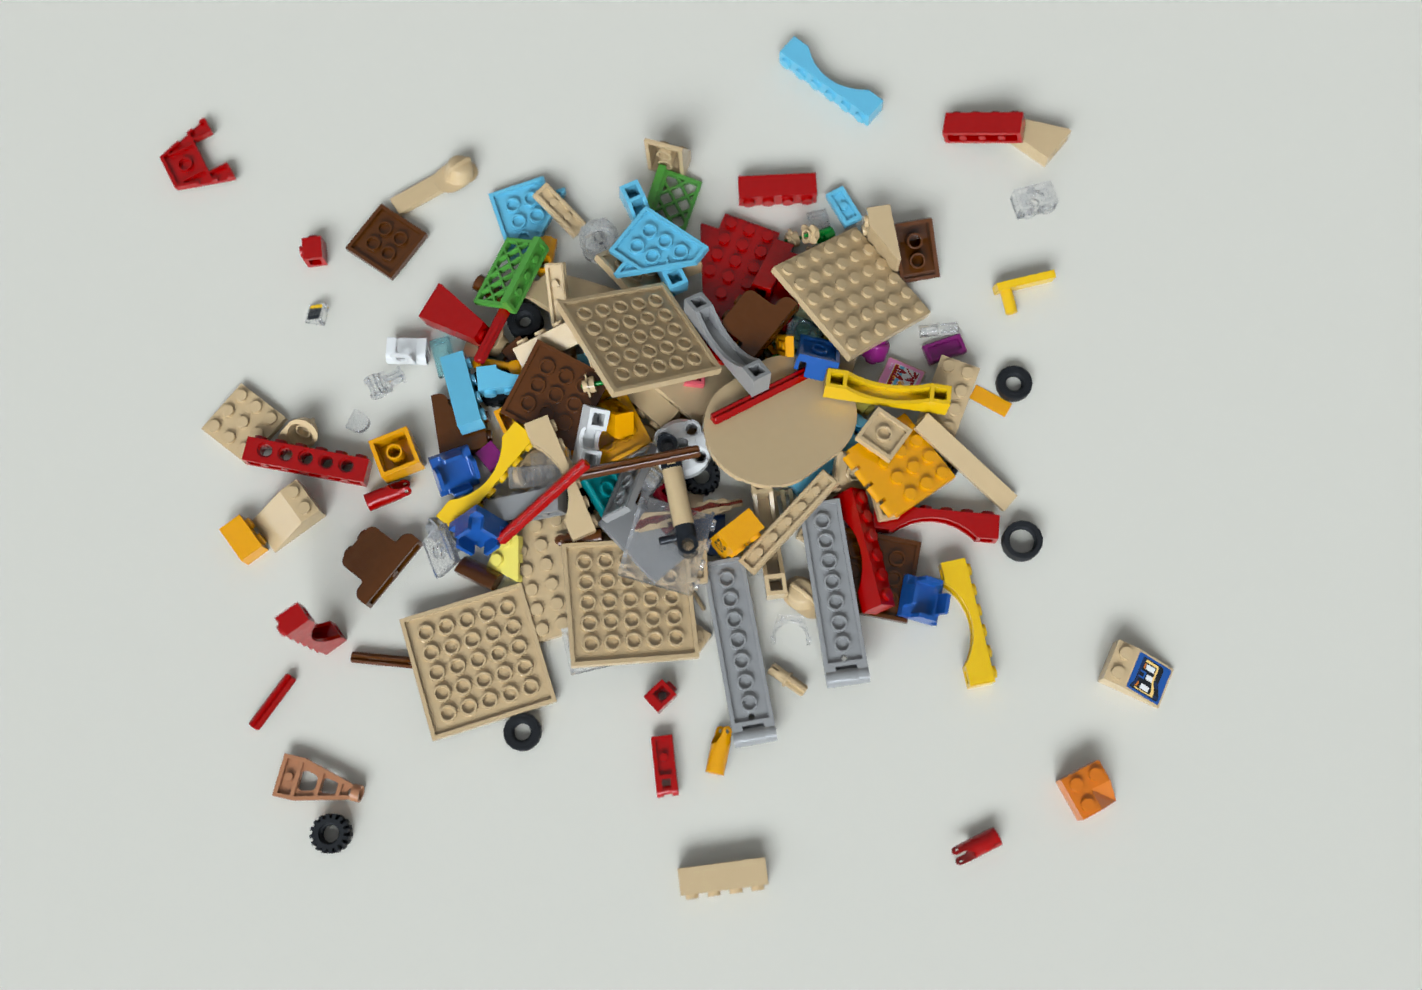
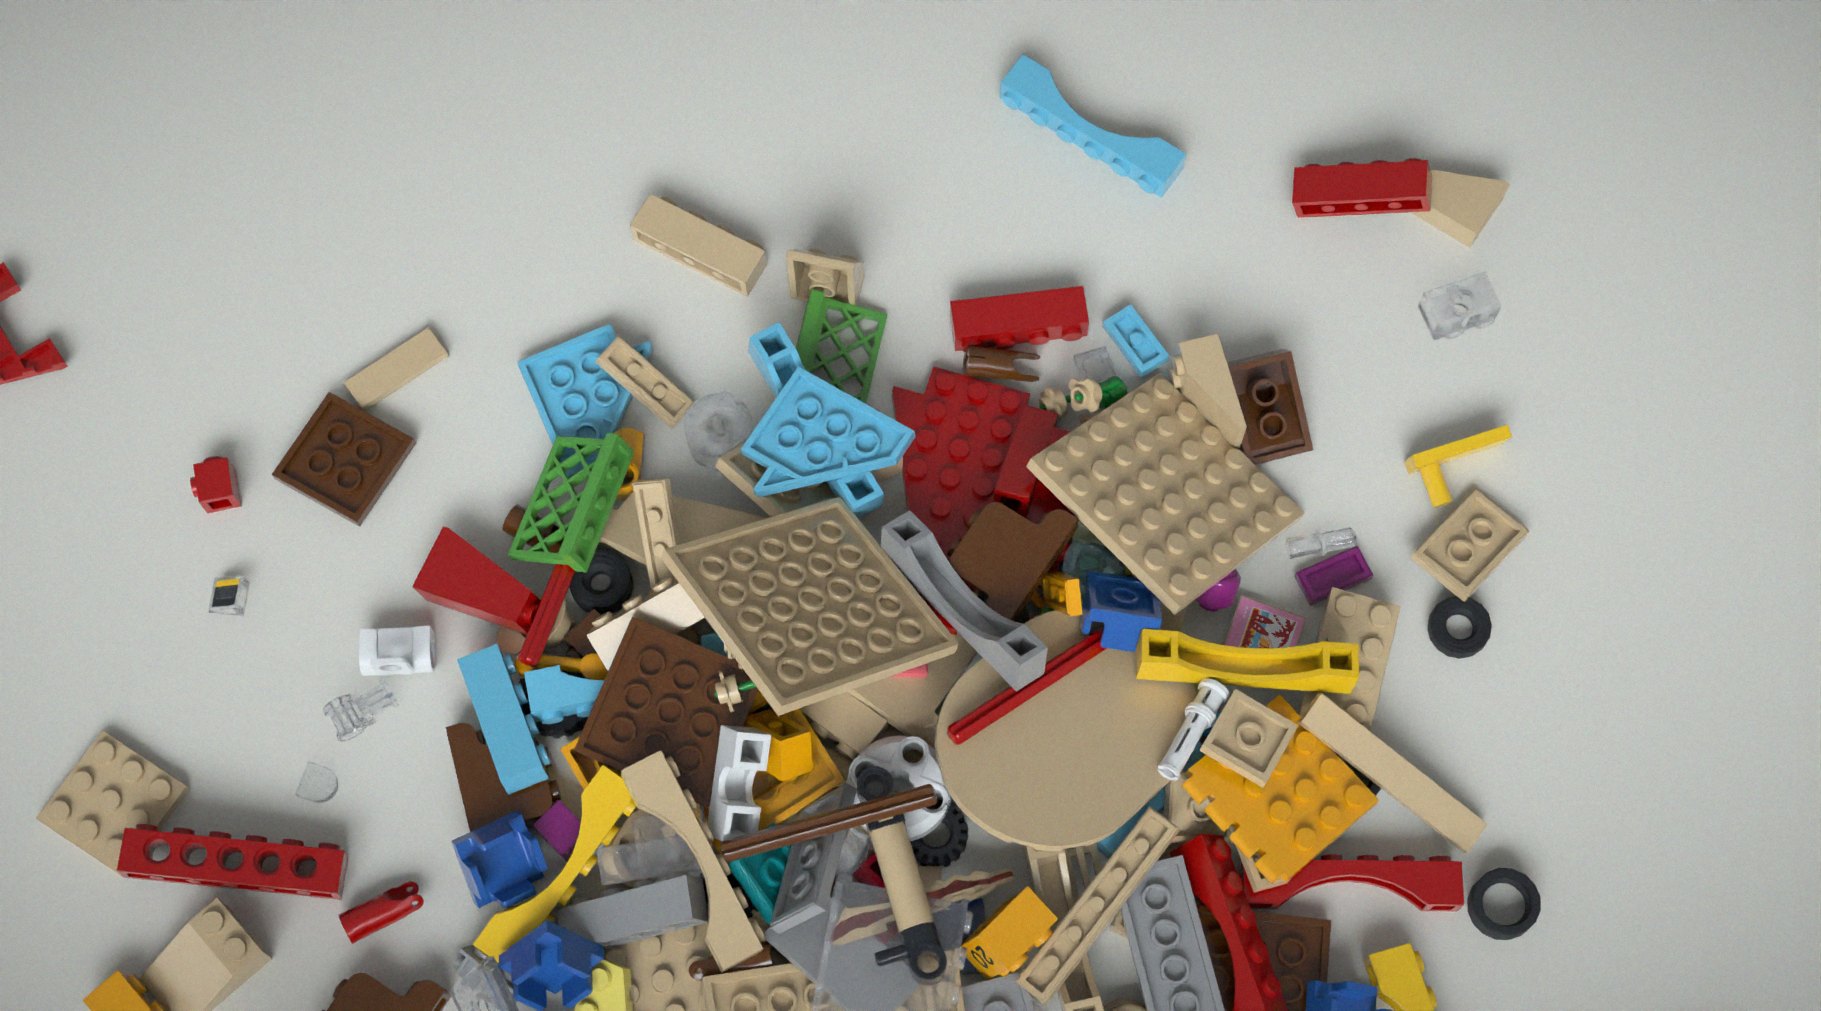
camera: 10 degrees left, 5 degrees down
tan piece [278,417,318,456] -> none
light orange brick [368,426,426,484] -> none
clear light blue tile [429,336,454,379] -> none
tan piece [434,155,478,193] -> none
red axle [497,459,590,544] -> none
light orange sticker [970,385,1012,417] -> none
none -> tan brick [630,194,767,297]
none -> reddish brown piece [963,345,1040,382]
none -> white pin [1157,678,1230,781]
none -> tan tile [1410,488,1529,602]

